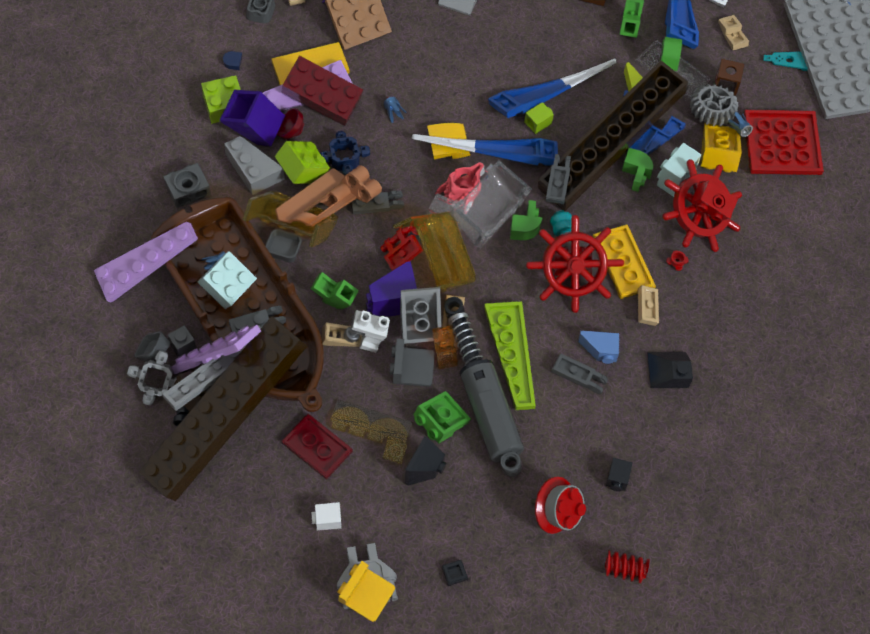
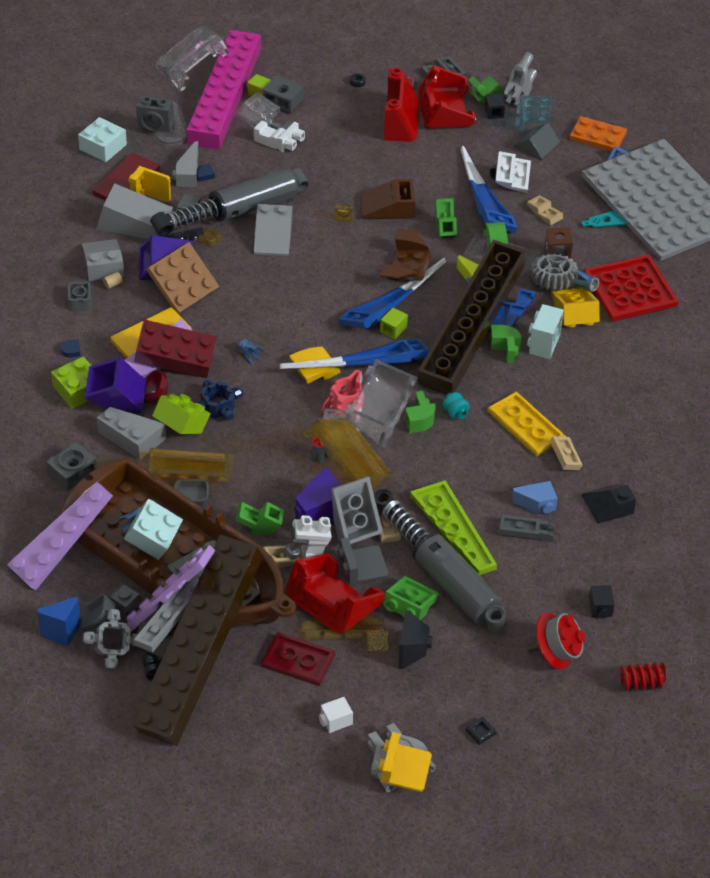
camera: 15 degrees left, 15 degrees down
nougat panel [275,165,382,226] -> none
dark grey hinge [351,191,404,214] -> none
red plate [380,225,423,271] -> none
clear orange slope [432,325,458,369] -> none
red piece [526,215,624,313] -> none
dark grey hinge [546,154,571,204] -> none
red piece [662,159,742,252] -> none
red plate [666,250,689,271] -> none
none -> blue slope [37,597,81,646]
none -> red windscreen [286,553,385,634]
none -> reddish brown piece [380,229,431,280]

